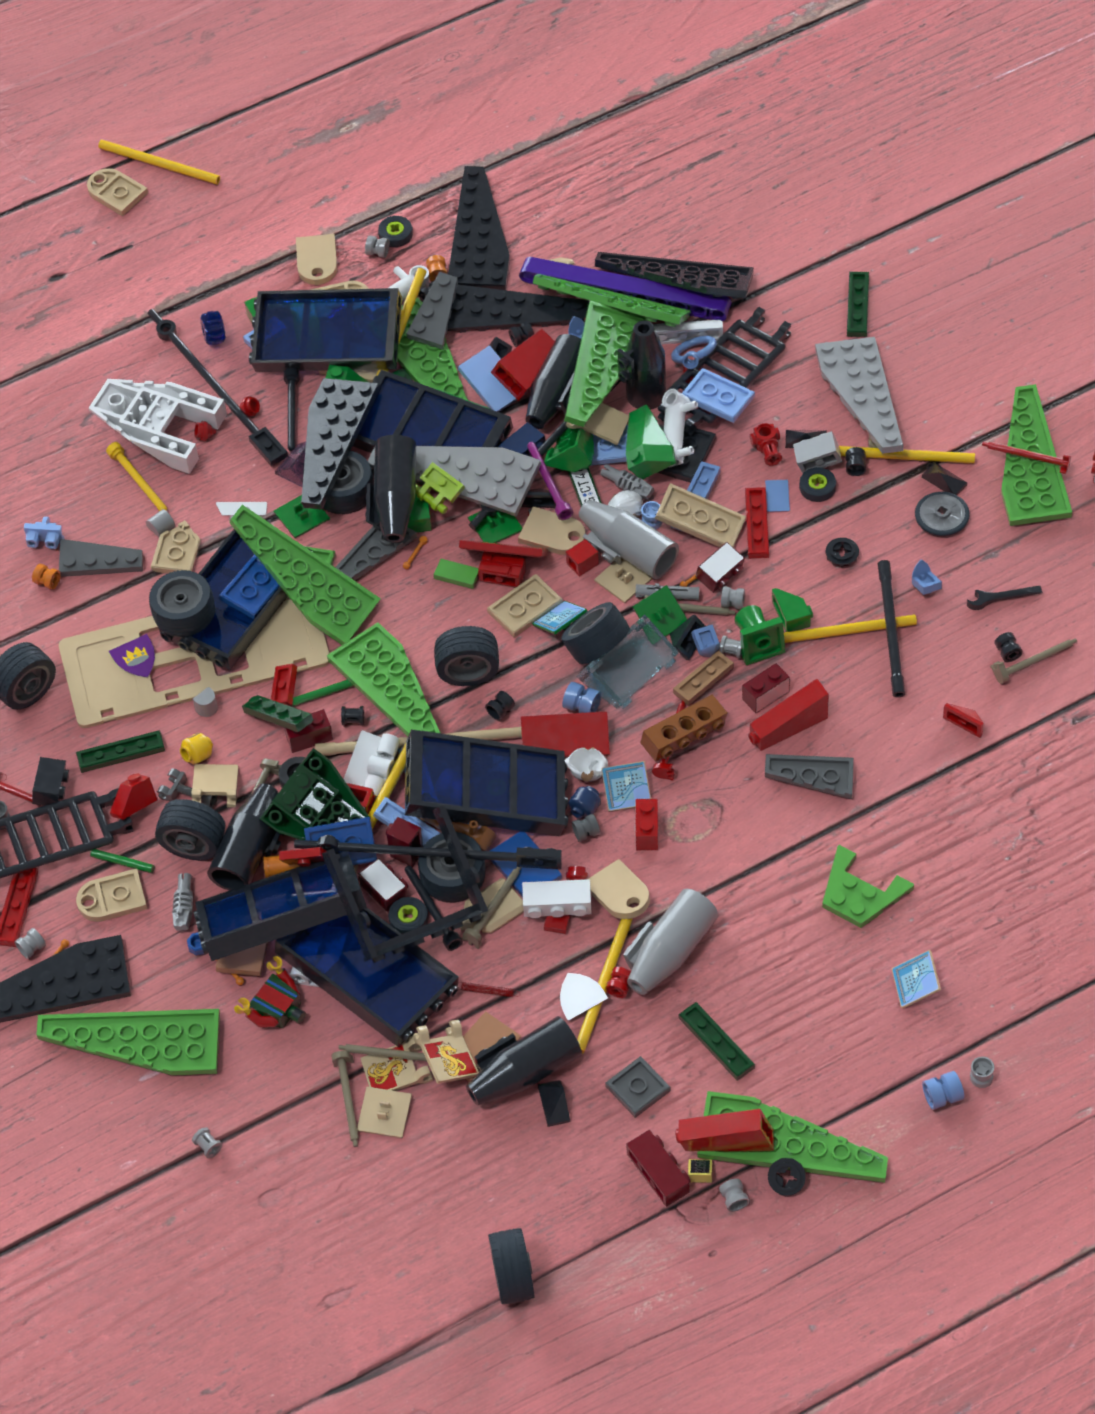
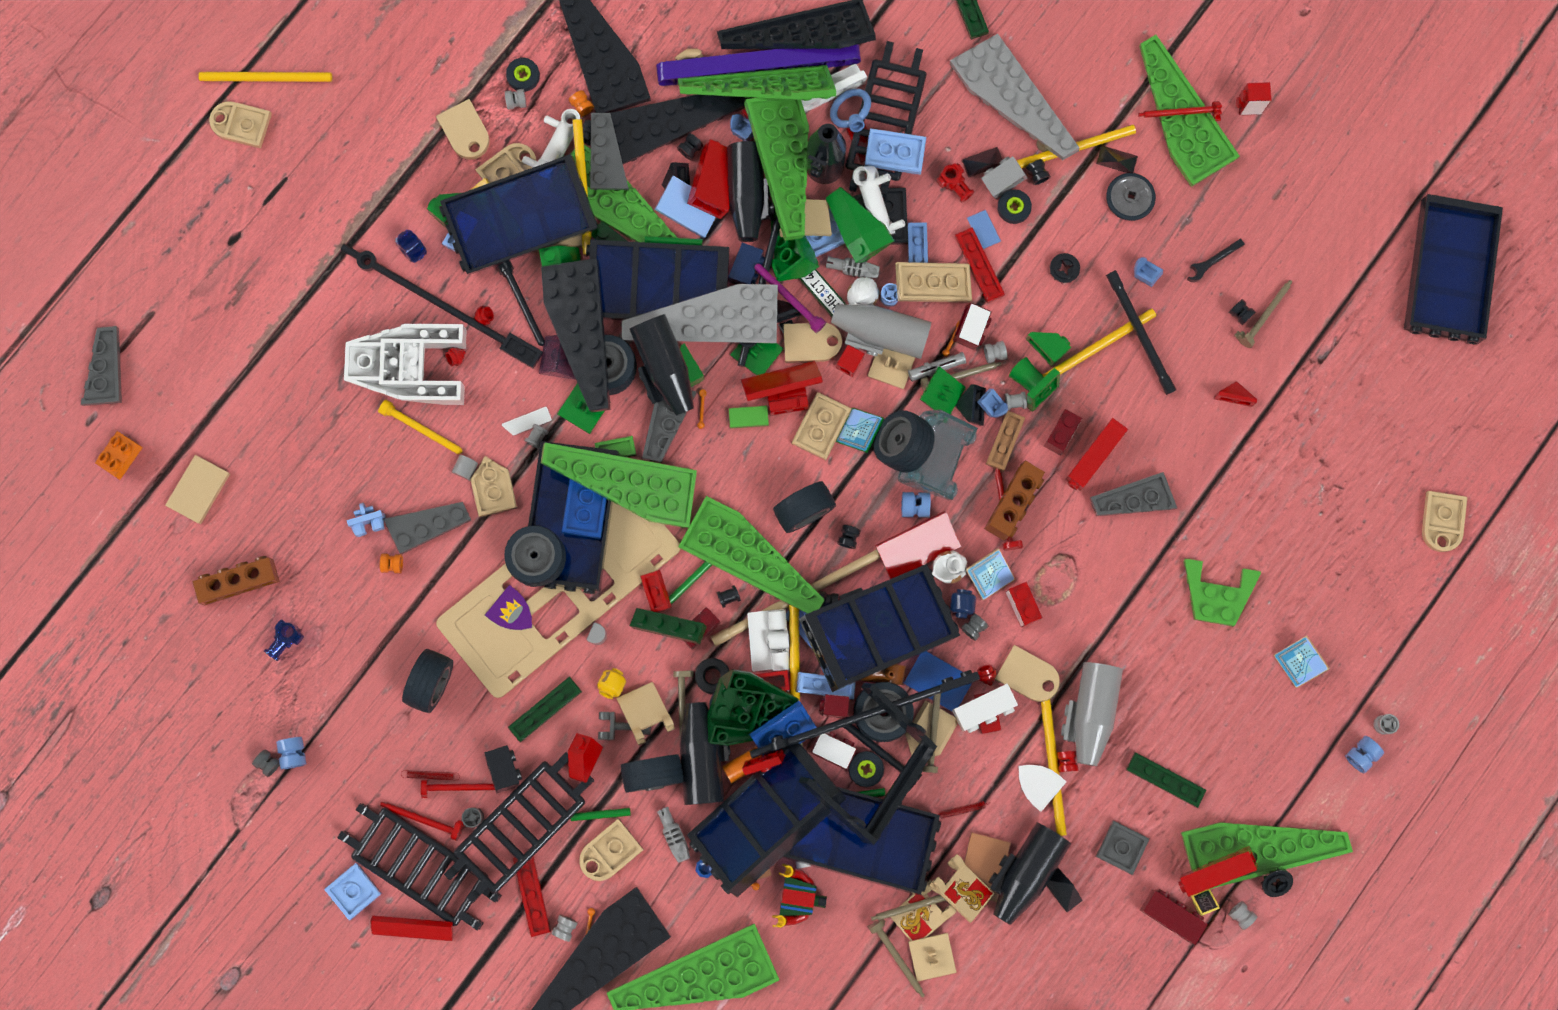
camera: 30 degrees left, 25 degrees up
lime plate [415,462,465,514] -> none

